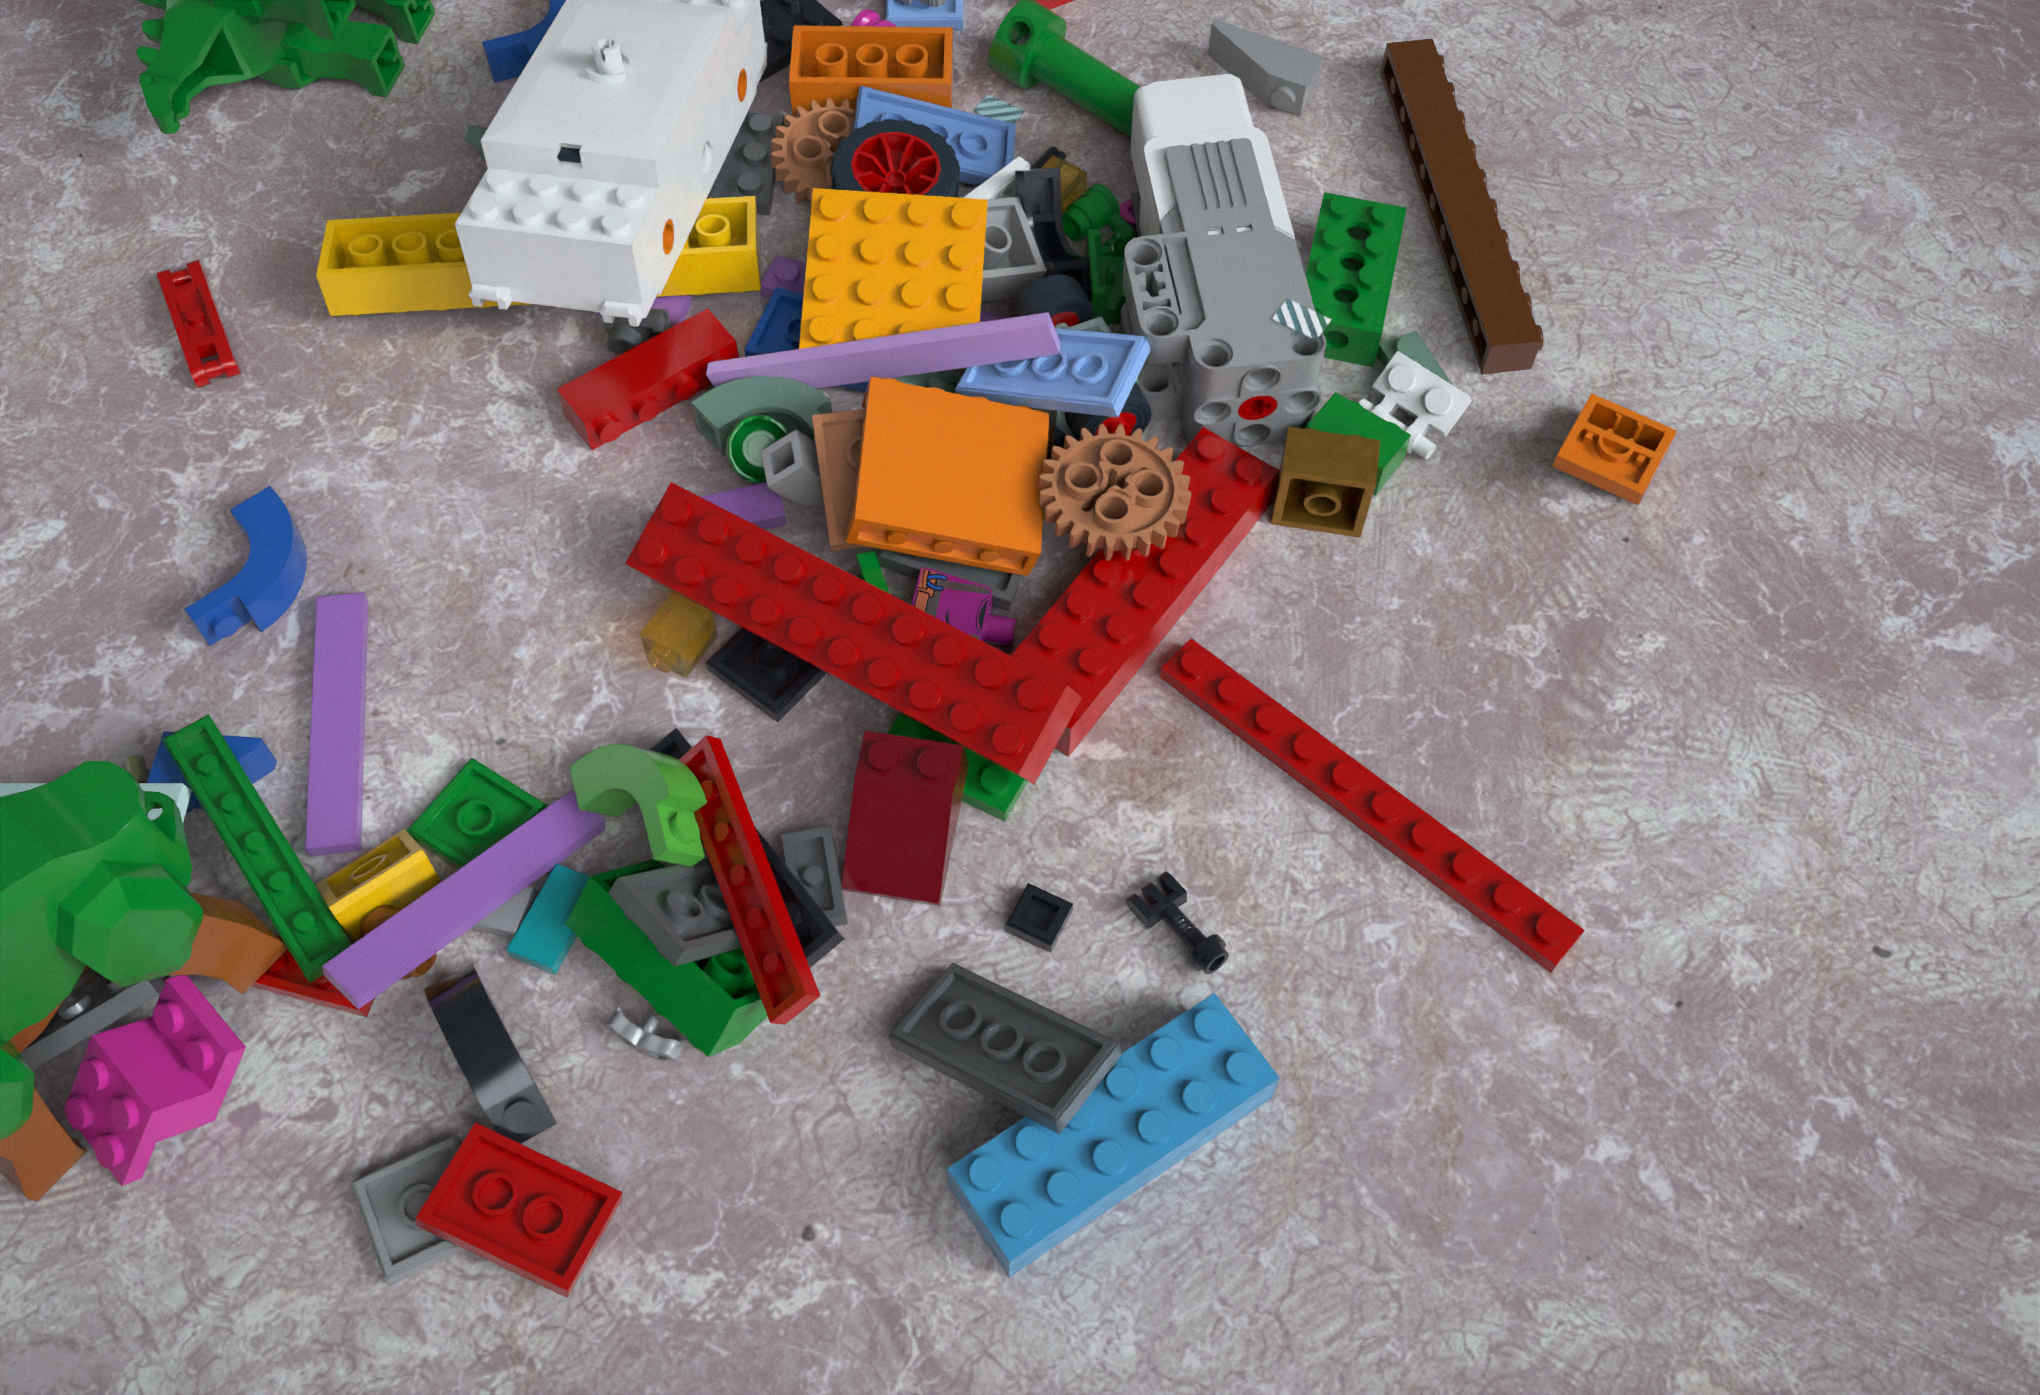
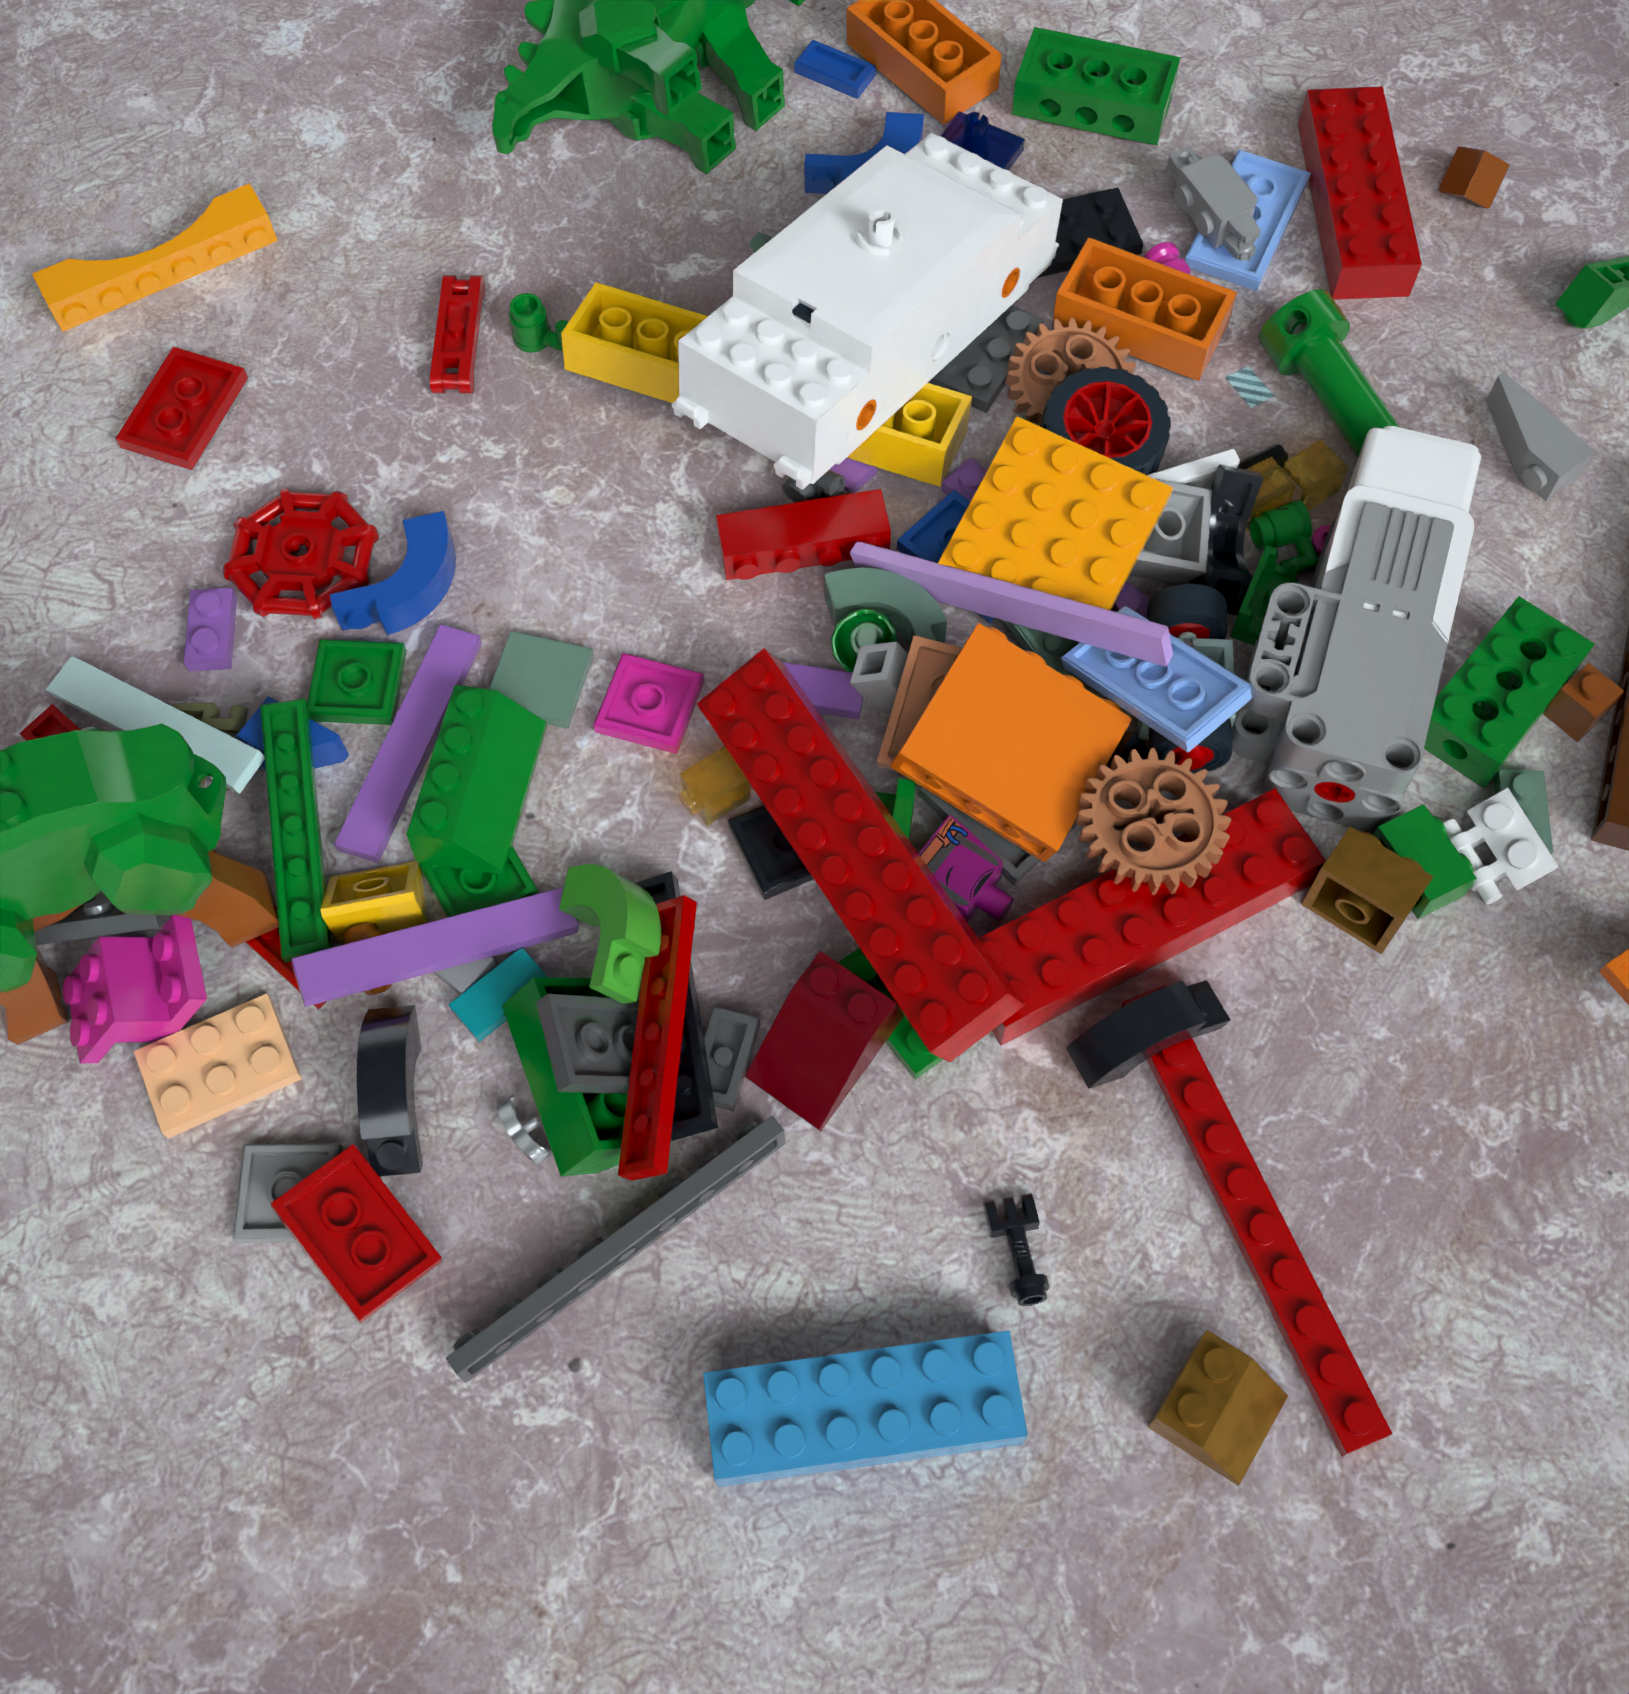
camera: 30 degrees right, 5 degrees up
medium blue tile [853,86,1016,186] -> none
dark grey tile [888,962,1122,1134] -> none
black tile [1005,883,1073,953] -> none
sticker [1272,298,1332,340] -> none
none -> light nougat plate [133,993,302,1138]
none -> medium lavender plate [184,588,237,671]
none -> red plate [222,488,379,620]
none -> green tile [307,639,407,725]
none -> green slope [406,685,547,875]
none -> dark grey plate [446,1115,786,1383]
none -> sand green tile [489,631,594,729]
none -> green piece [509,293,568,353]
none -> dark pink tile [593,653,705,754]
none -> black arch [1066,980,1231,1089]
none -> pearl gold slope [1148,1330,1288,1486]
none -> clear yellow panel [1283,439,1349,511]
none -> dark orange brick [1543,663,1624,743]

